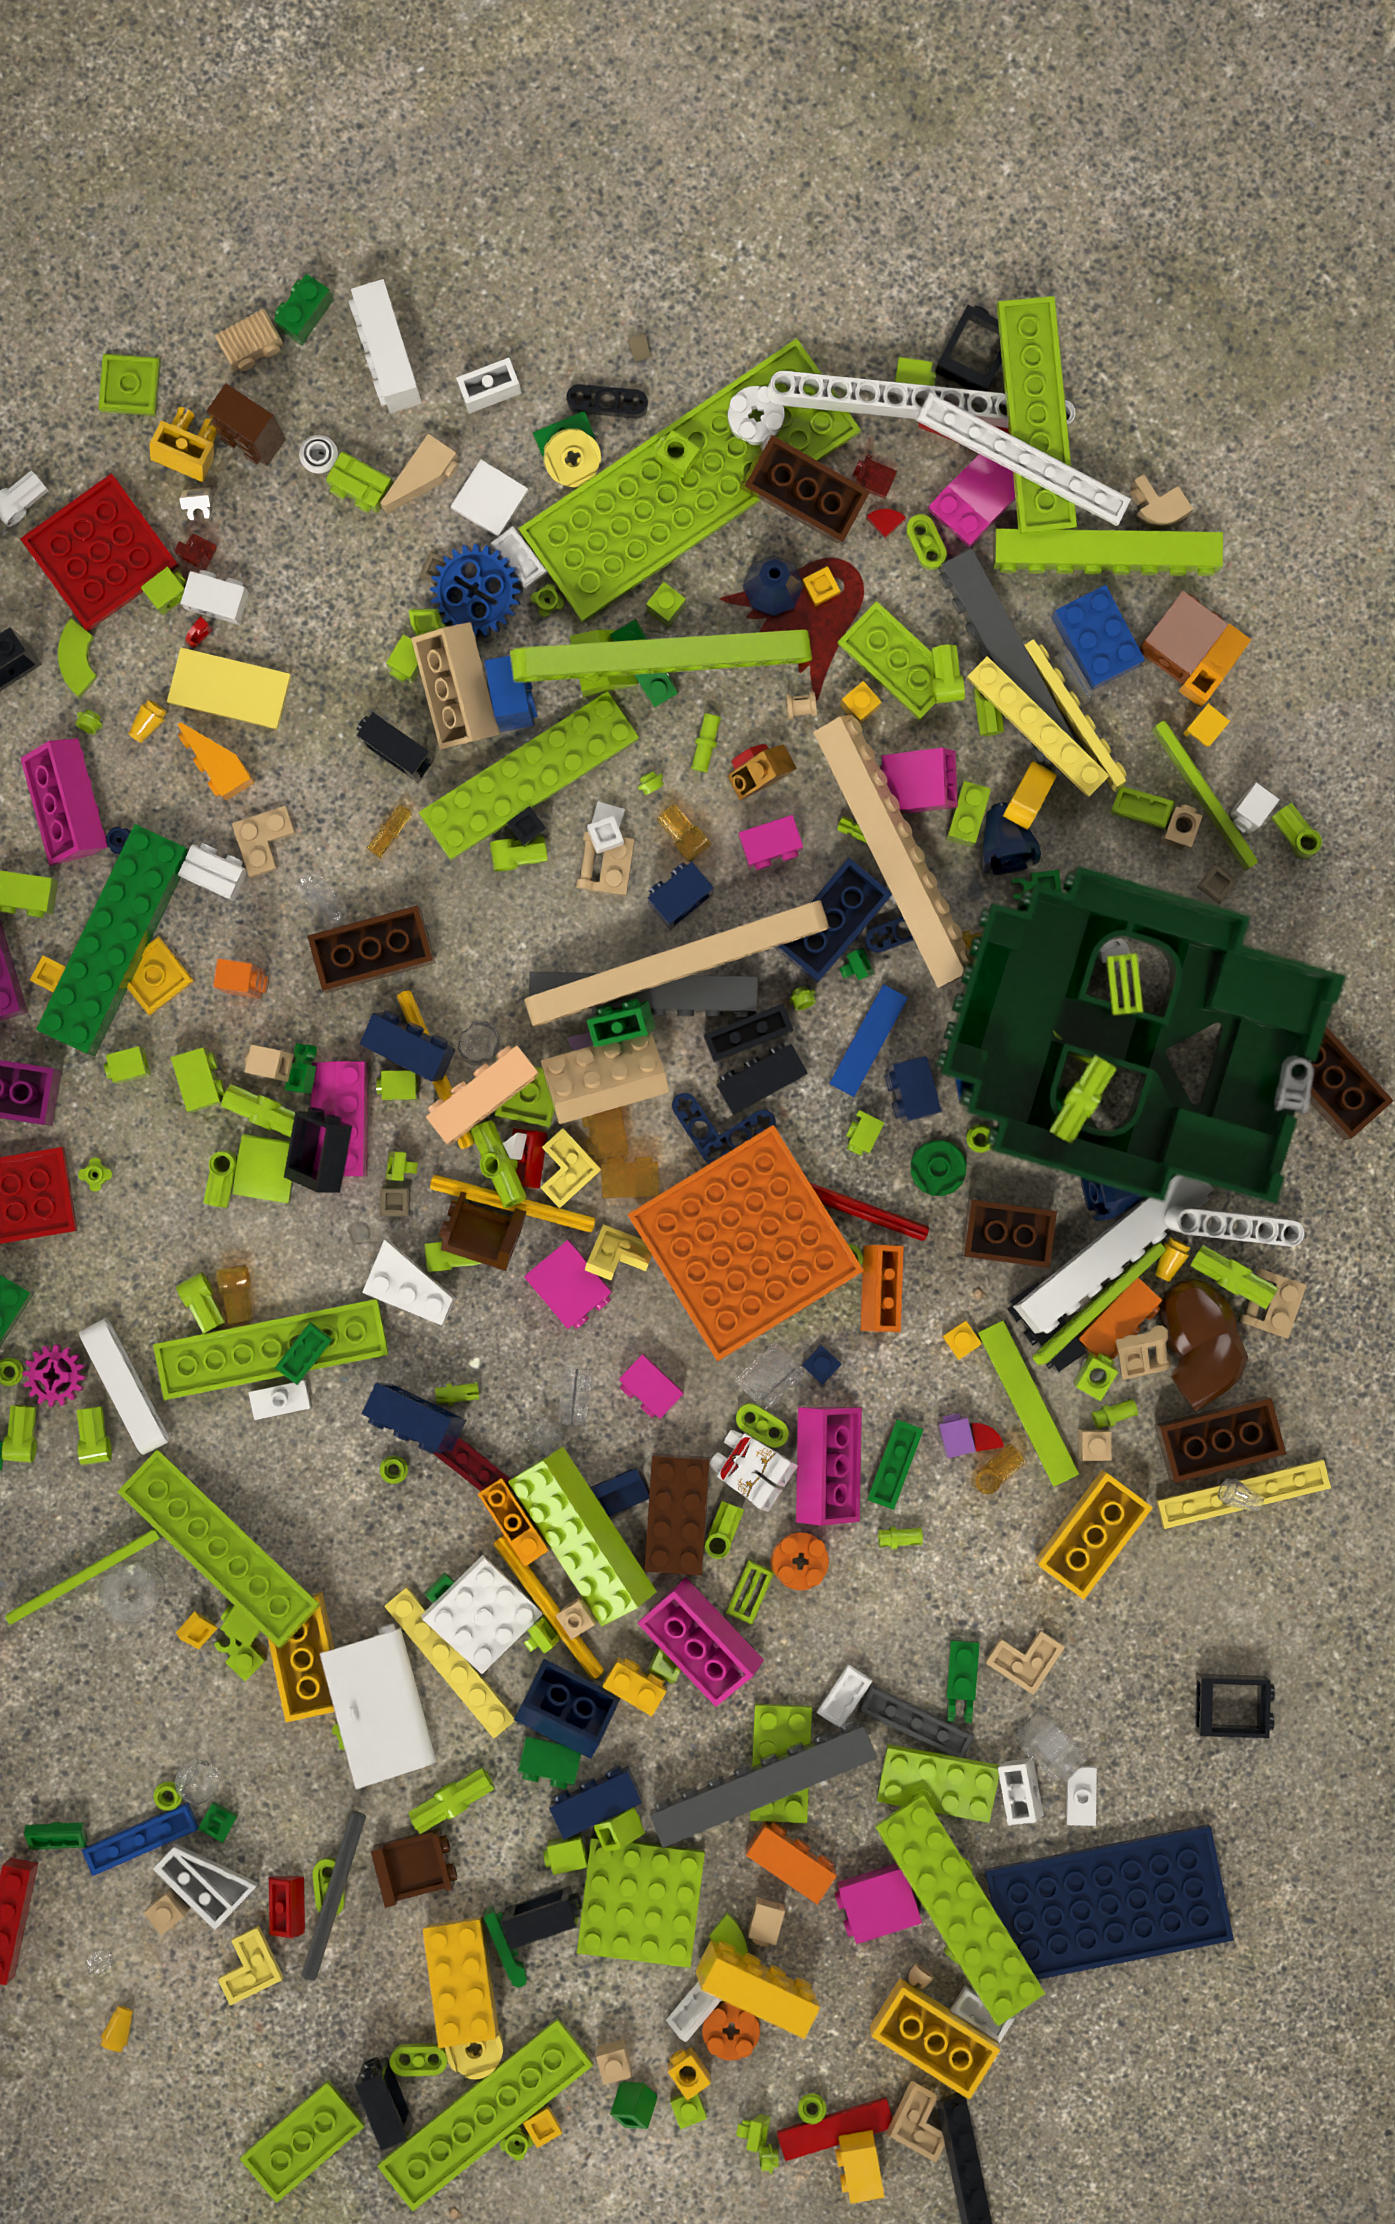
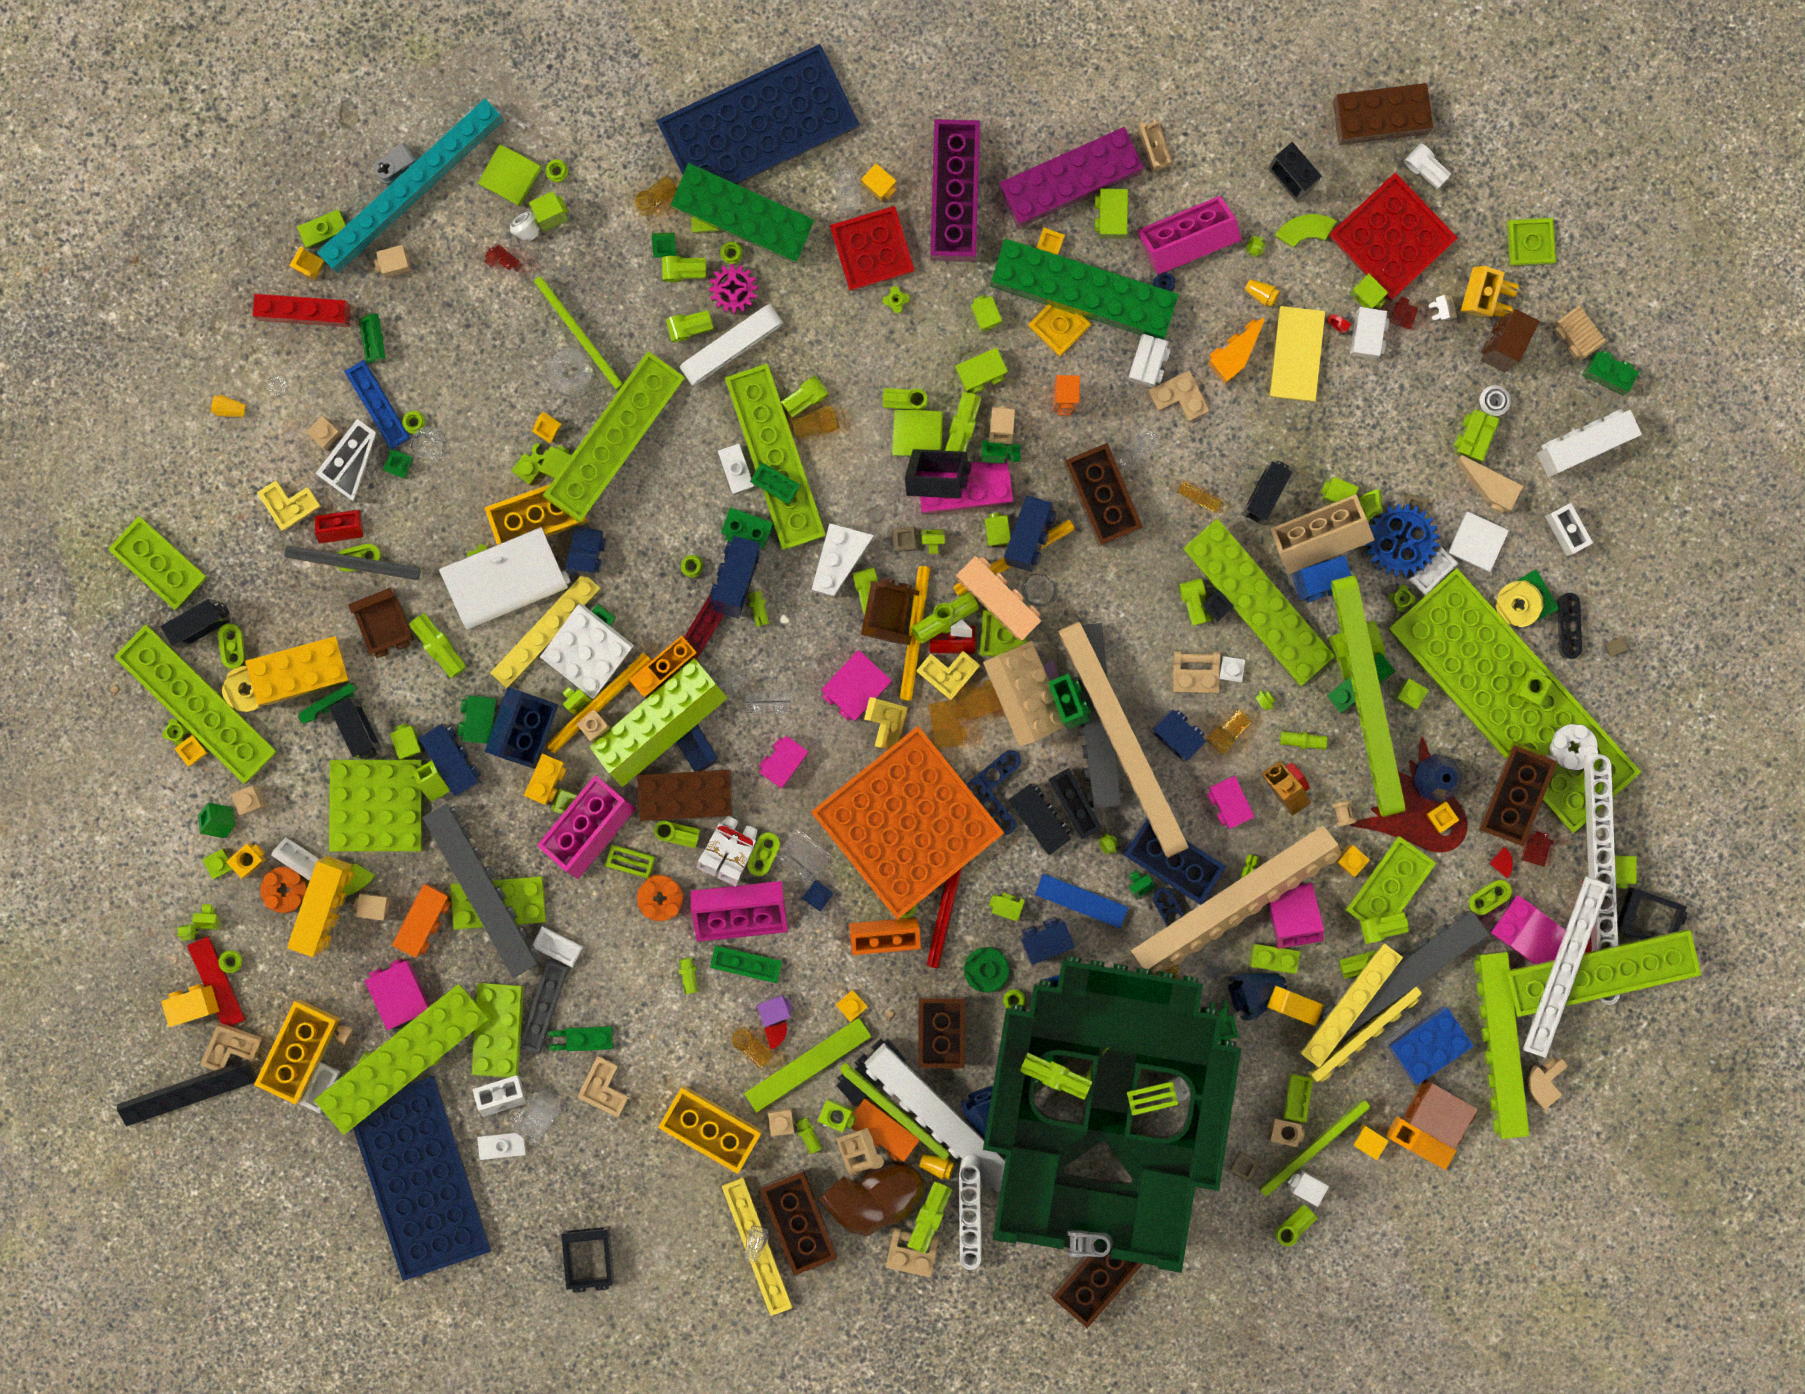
camera: 80 degrees right, 0 degrees up
white plate [587,816,624,854] -> none
none -> dark blue brick [566,526,607,579]
none -> green brick [721,507,774,551]

